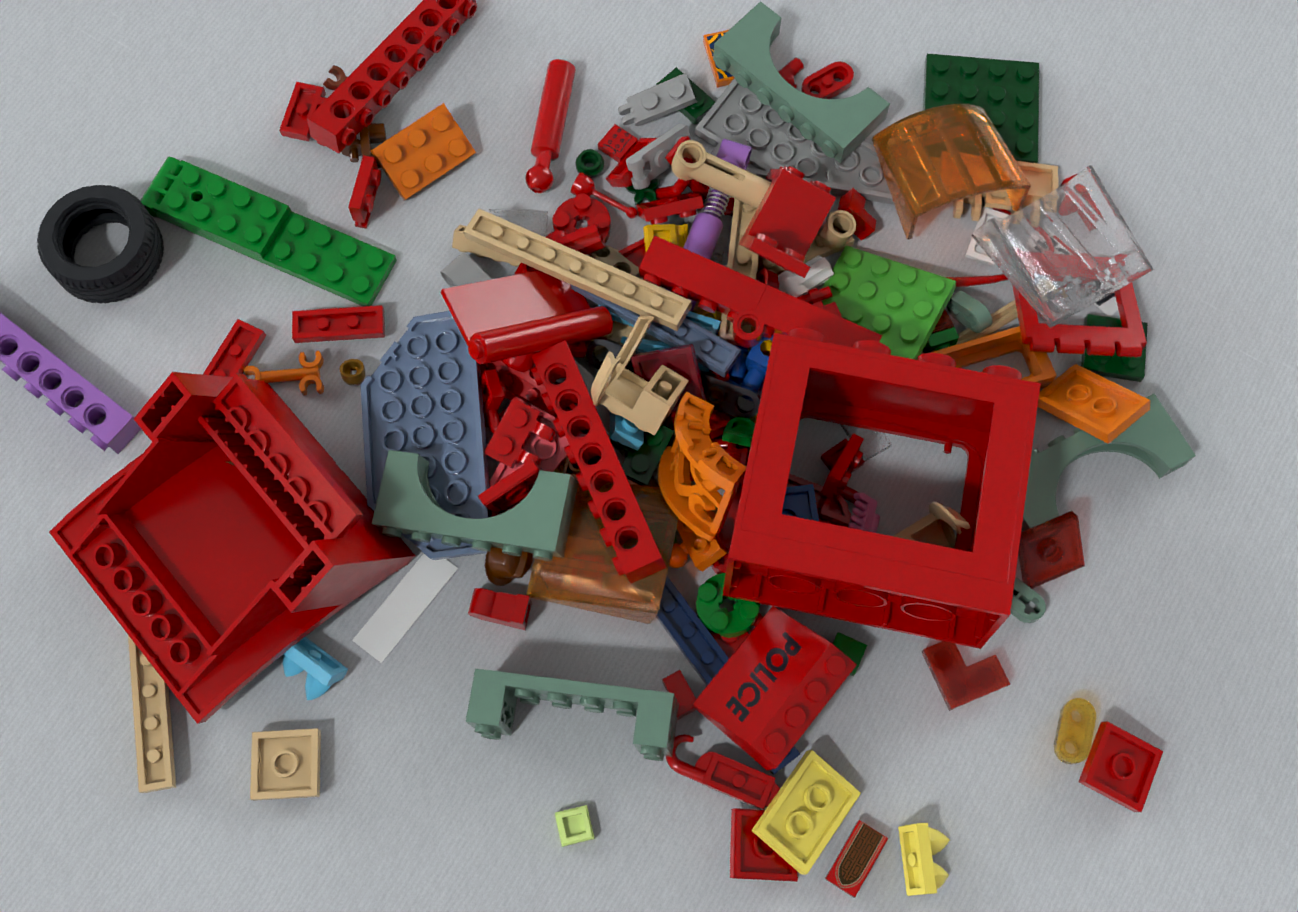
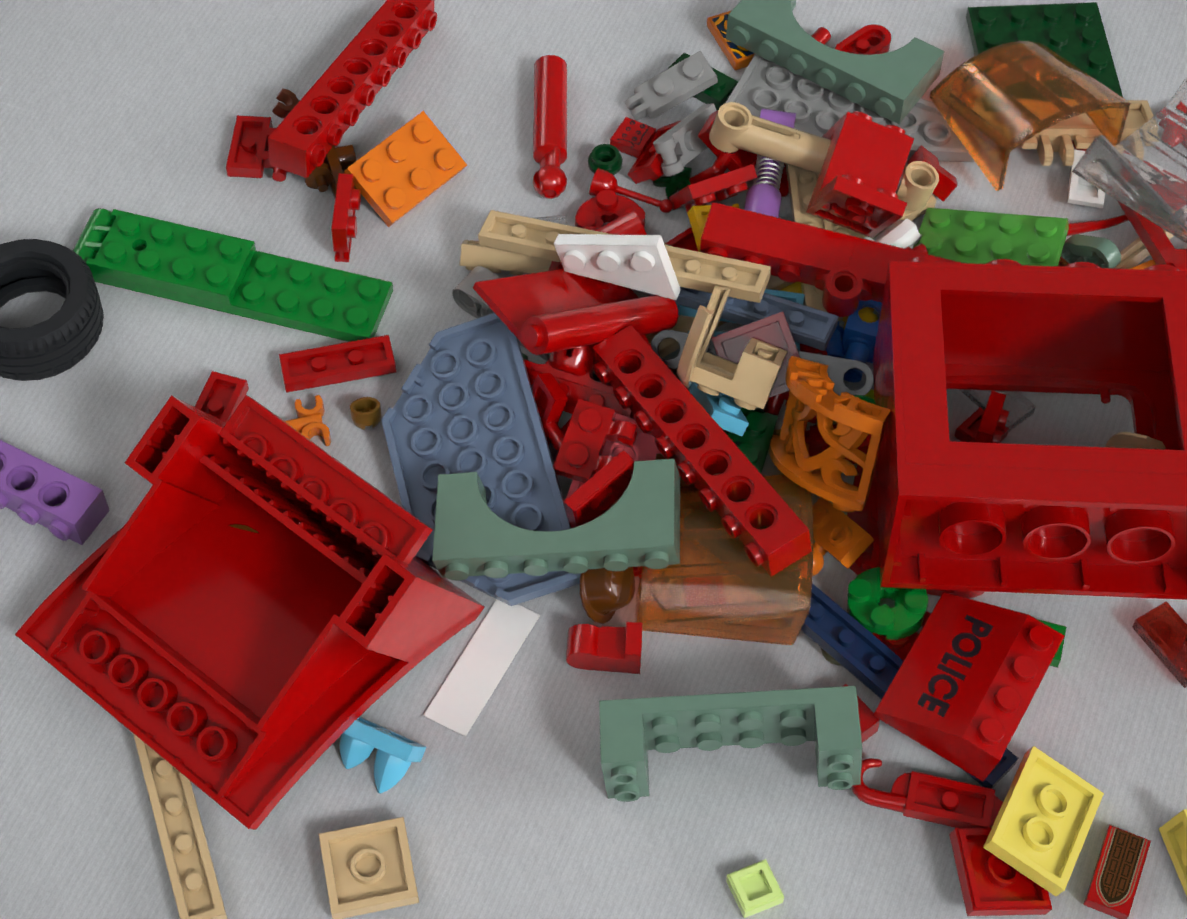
camera: 10 degrees left, 15 degrees down
none -> white wing [554,234,681,300]

